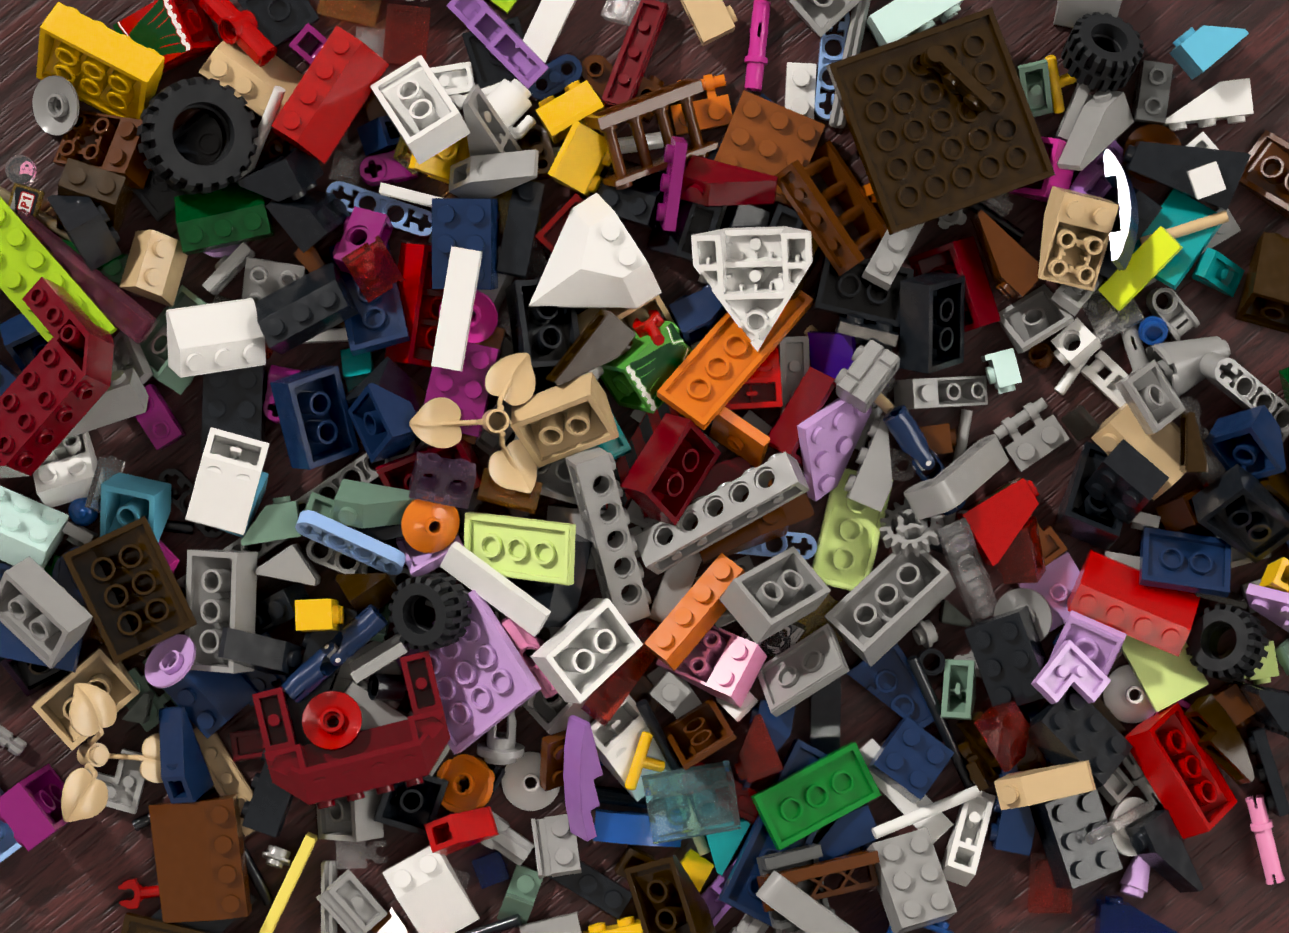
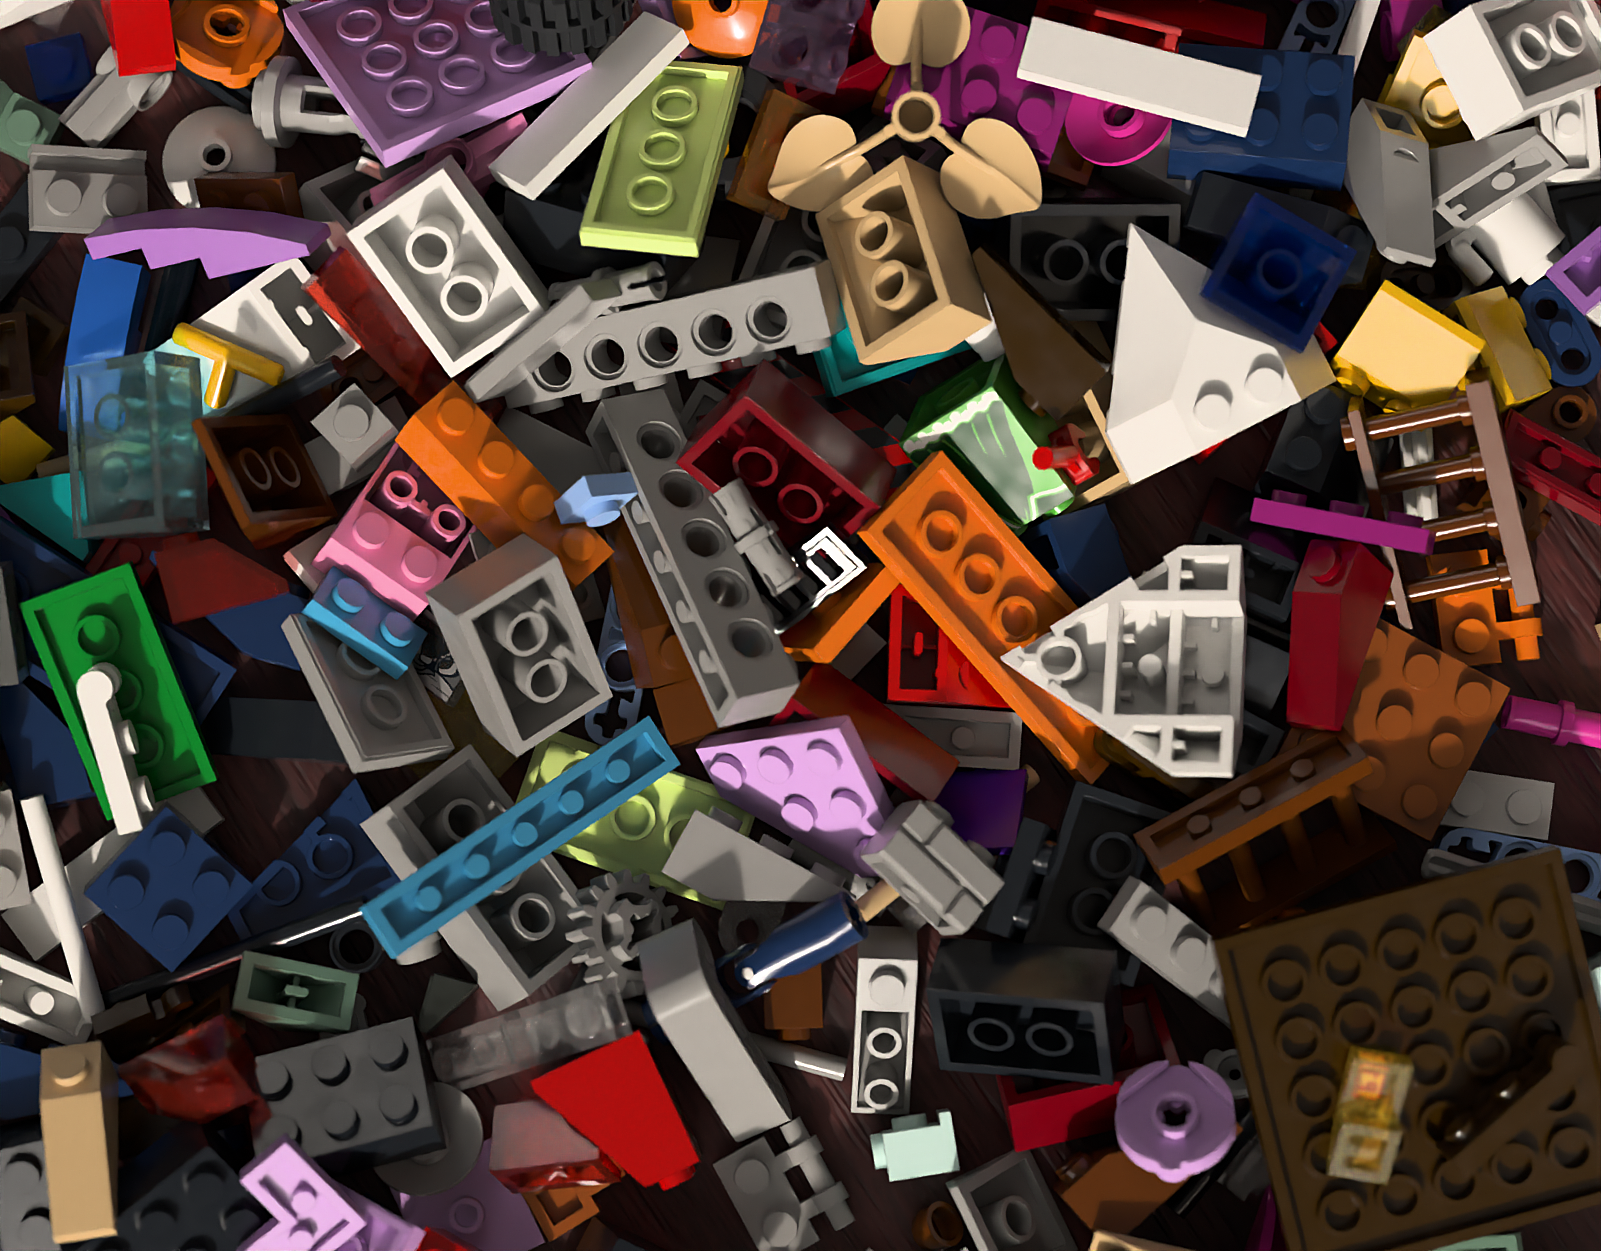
camera: 90 degrees right, 5 degrees down
none -> white plate [77,663,155,835]
none -> dark azure plate [301,566,428,680]
none -> dark azure plate [359,716,680,959]
none -> light grey tile [463,278,622,403]
none -> light grey pin [548,261,667,315]
none -> light blue plate [554,472,638,527]
none -> light grey pin [709,477,805,597]
none -> black slope [751,521,870,635]
none -> lavender plate [1115,1060,1237,1182]
none -> clear blue slope [1198,192,1357,353]
none -> clear yellow slope [1326,1046,1414,1185]

